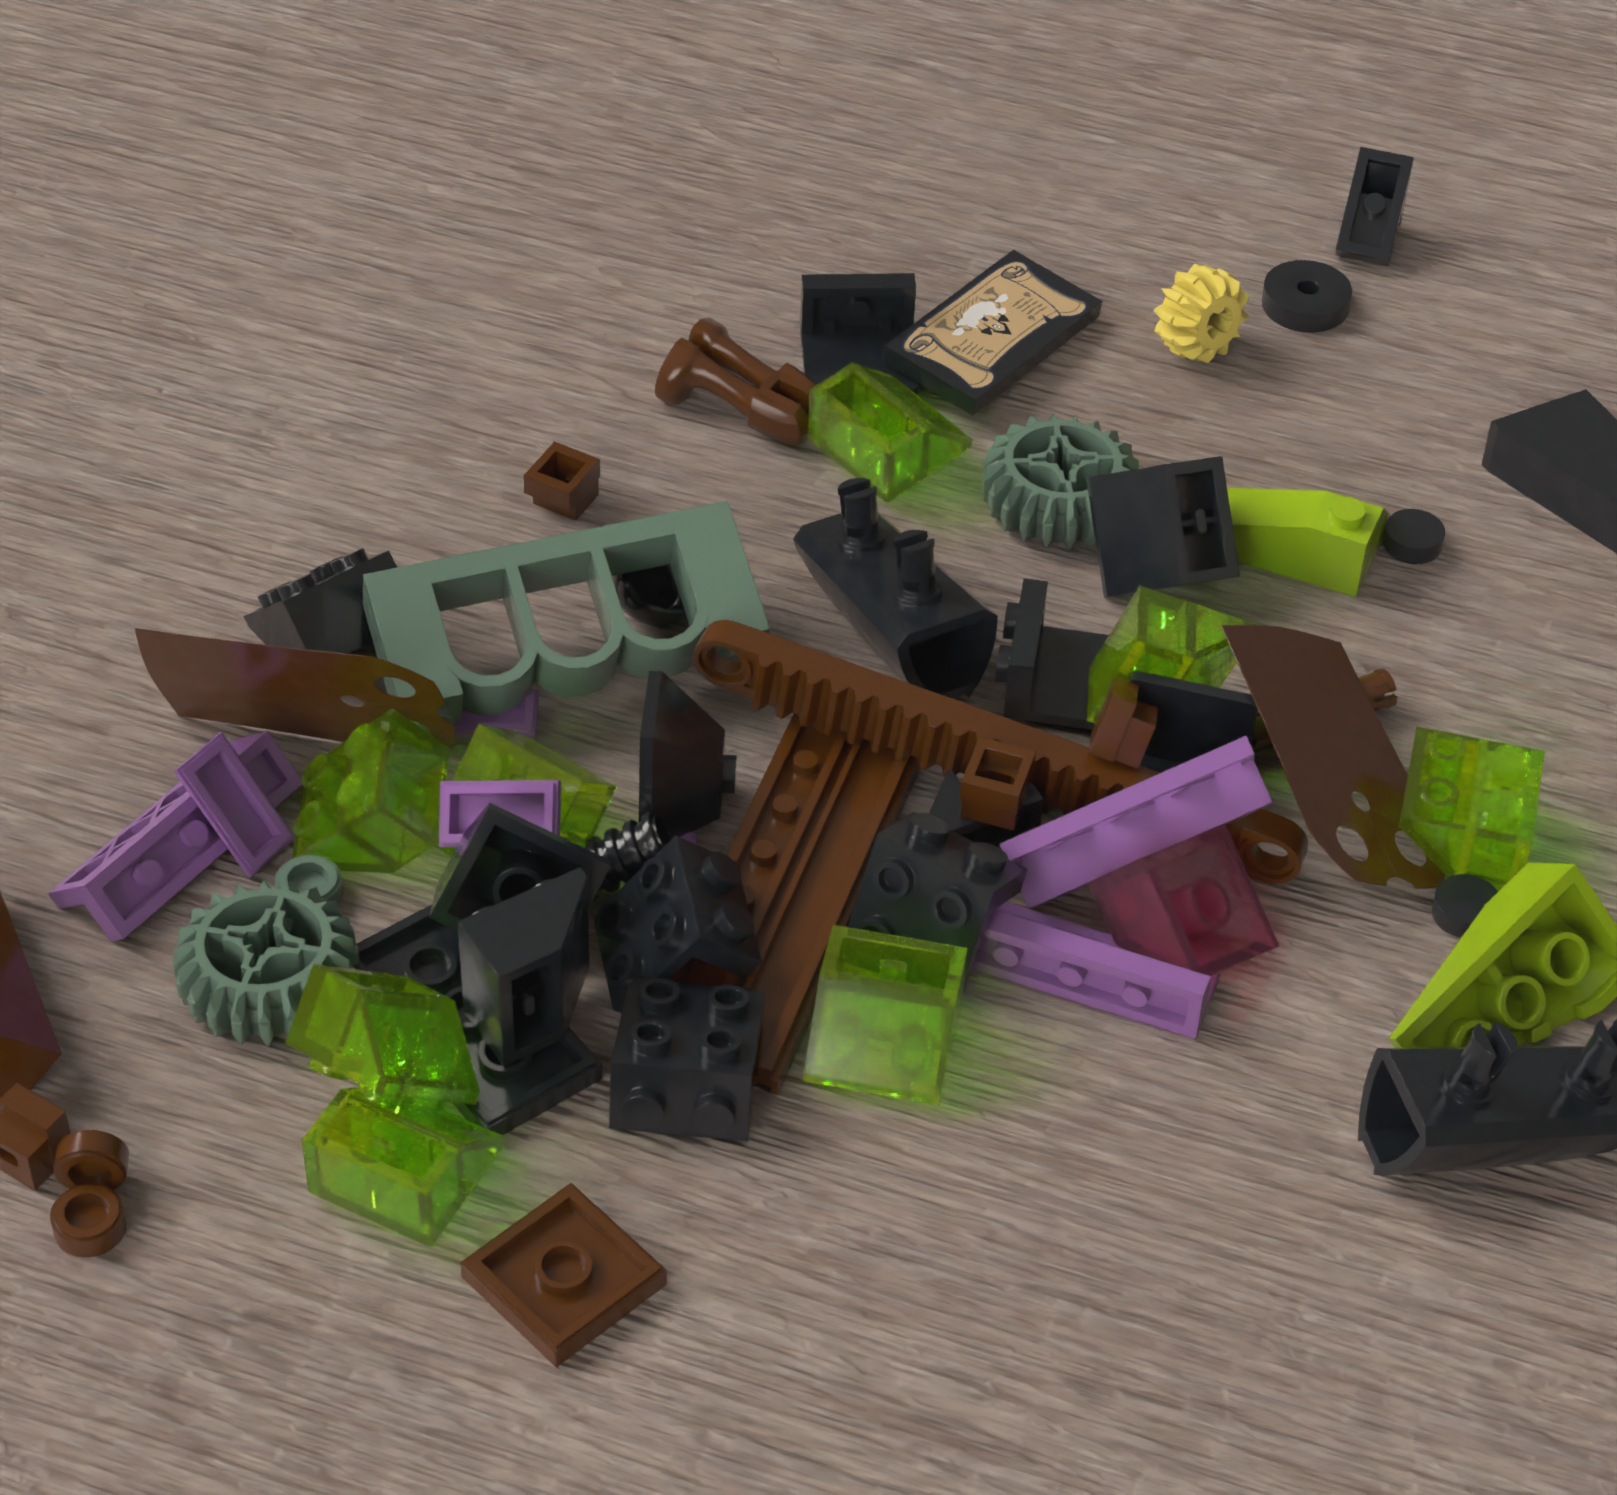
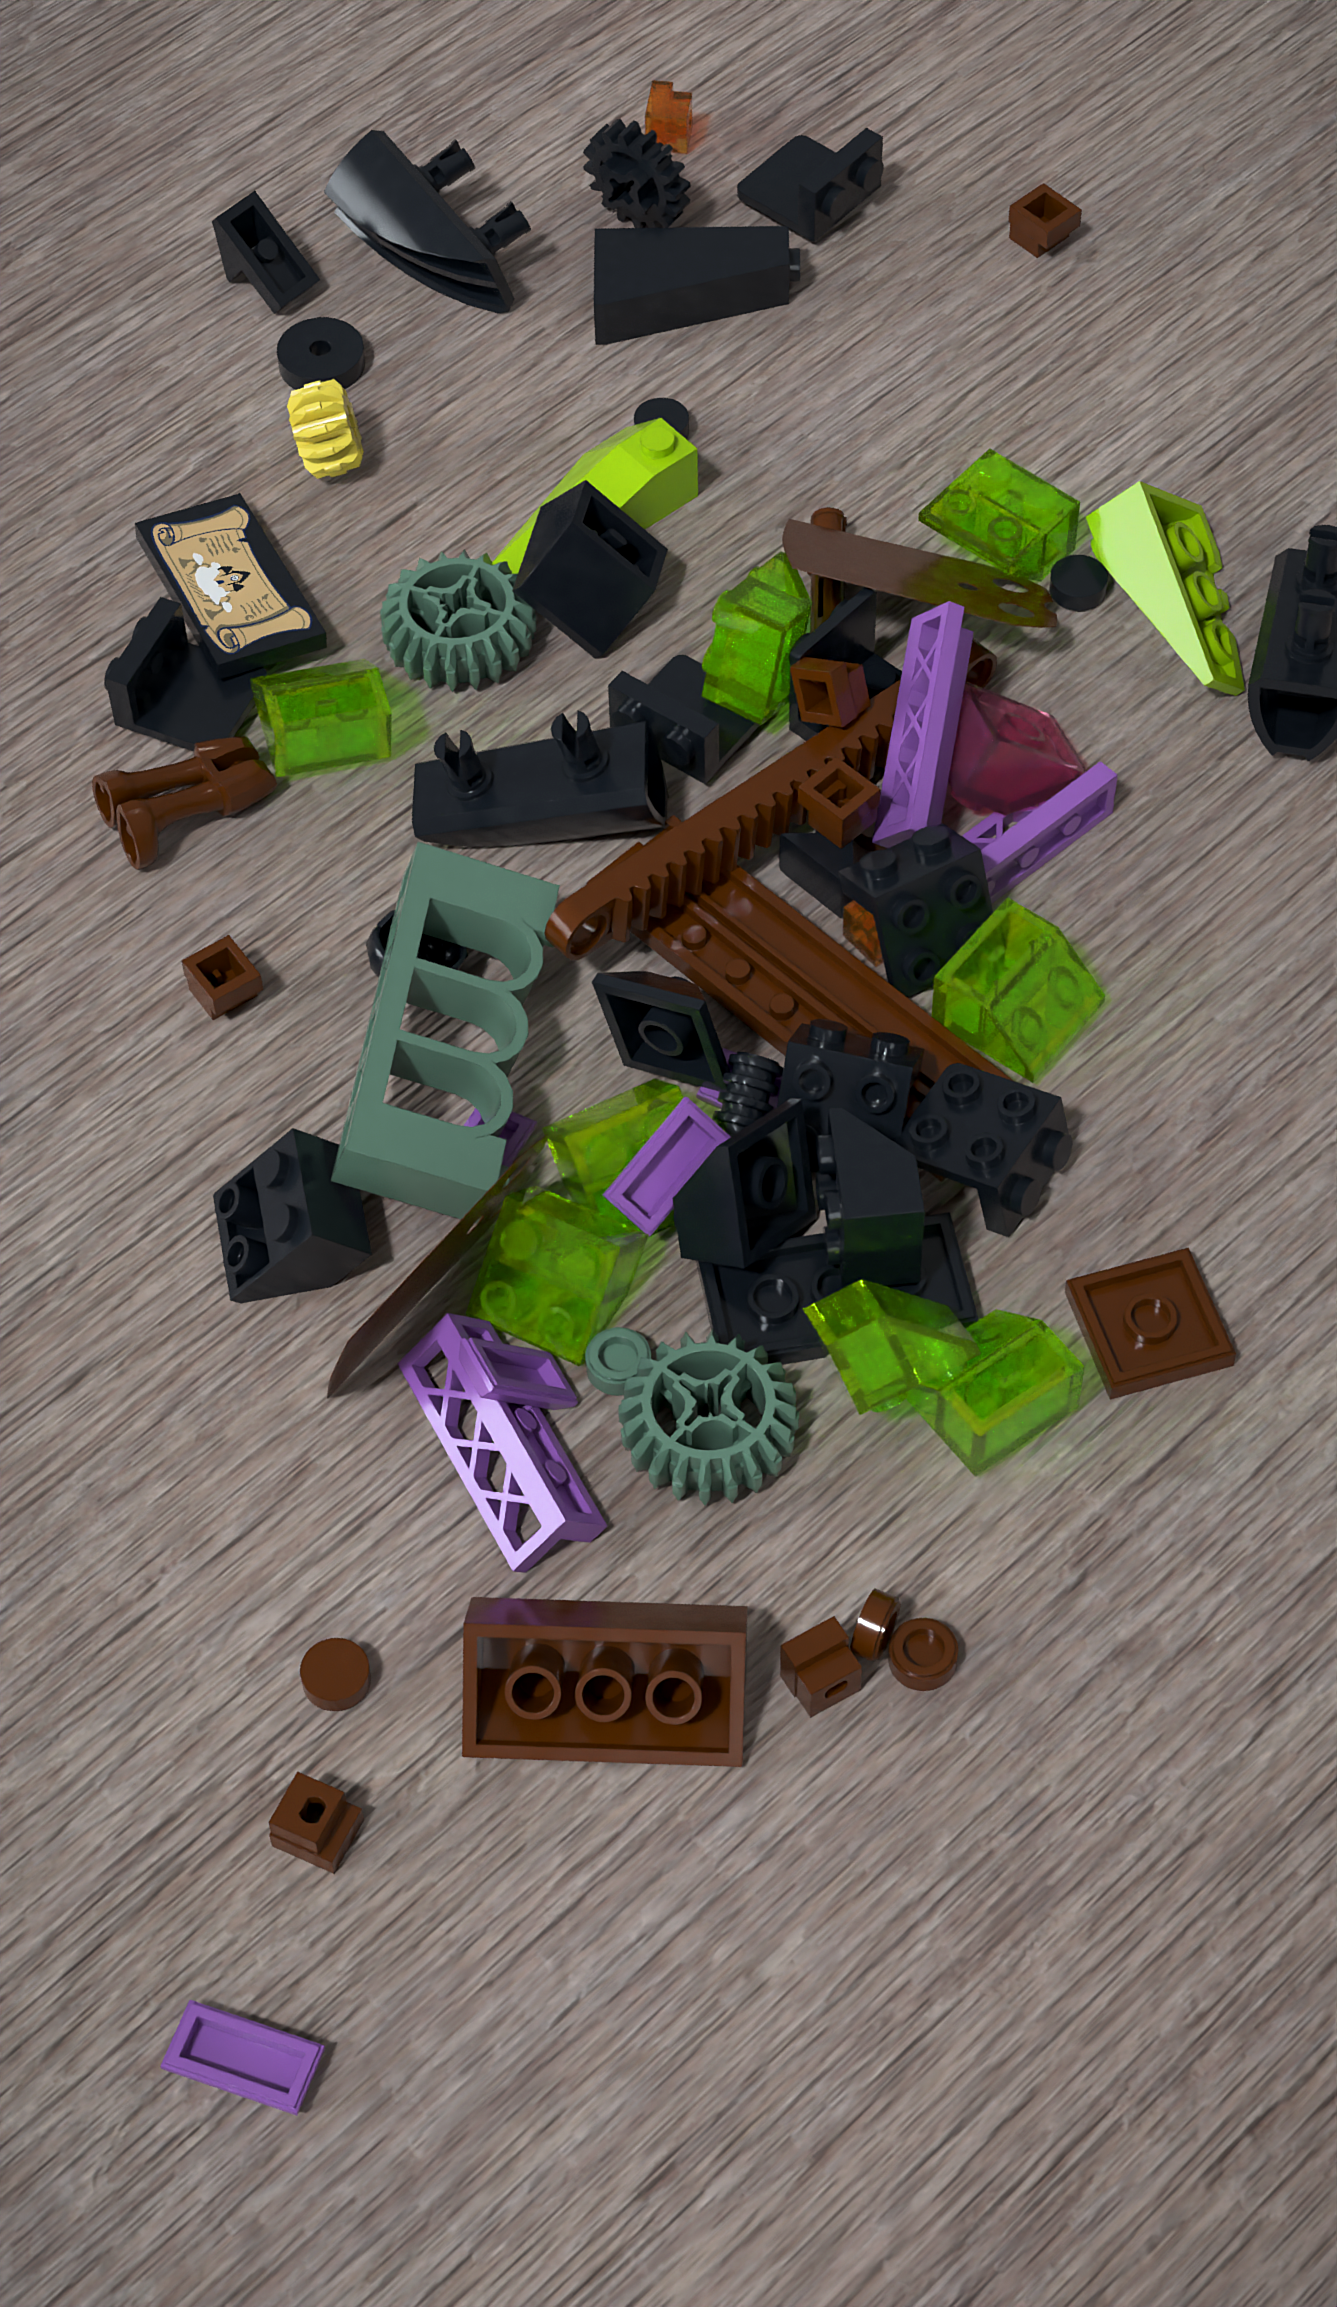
camera: 60 degrees left, 10 degrees up
none -> black piece [324,130,531,313]

